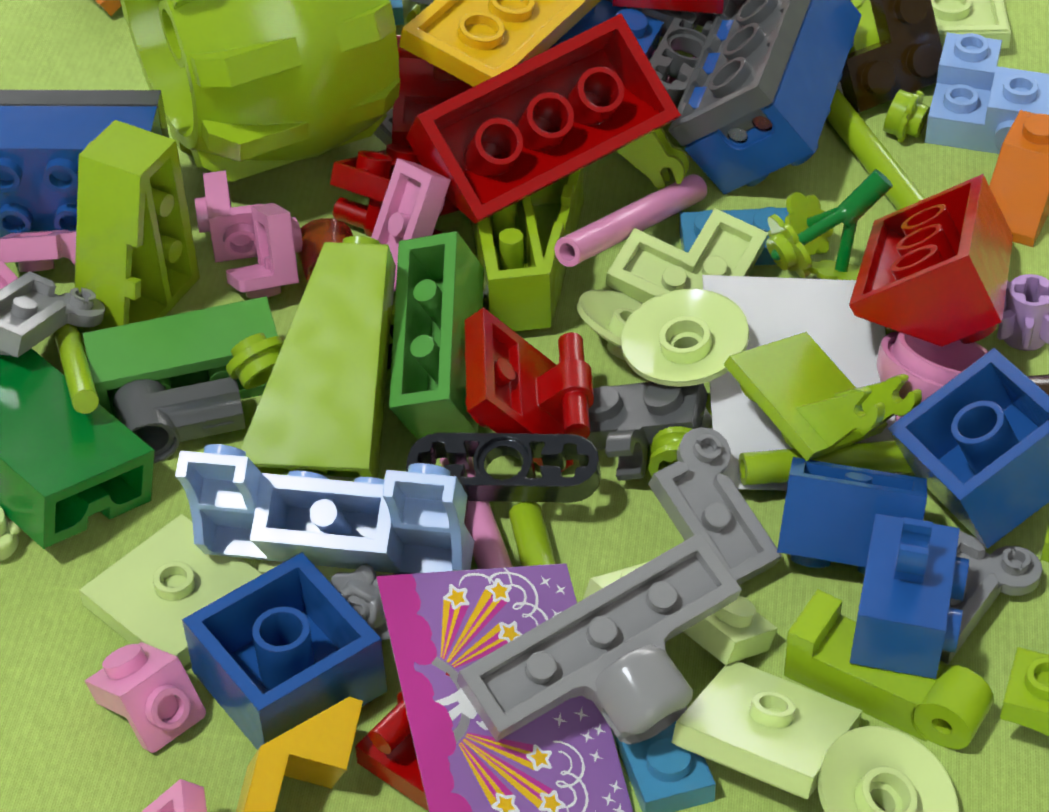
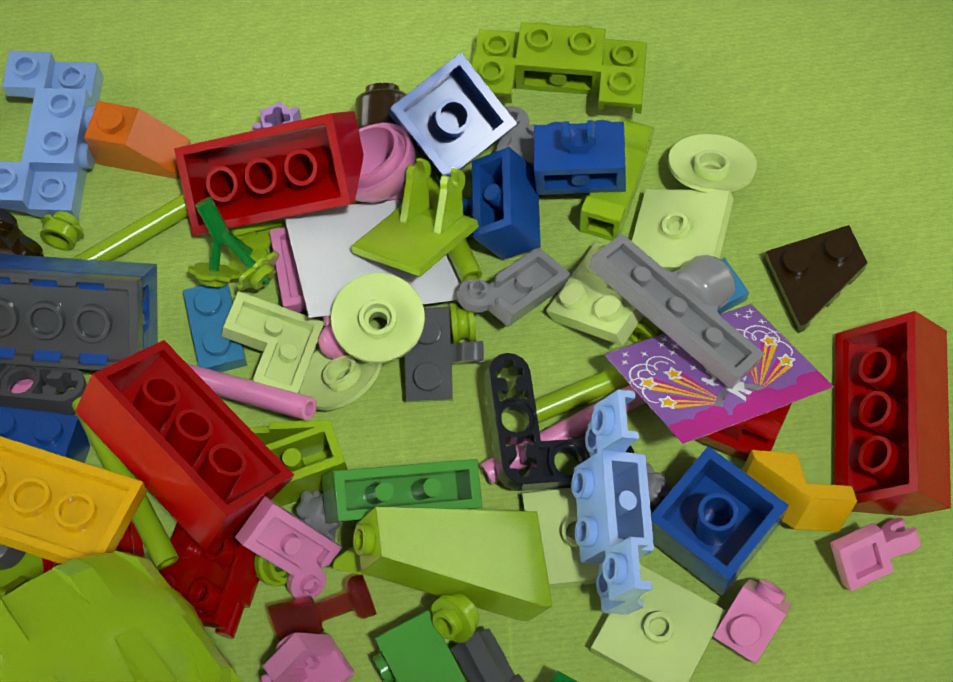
camera: 100 degrees left, 20 degrees up
red plate [464,307,594,472] -> none

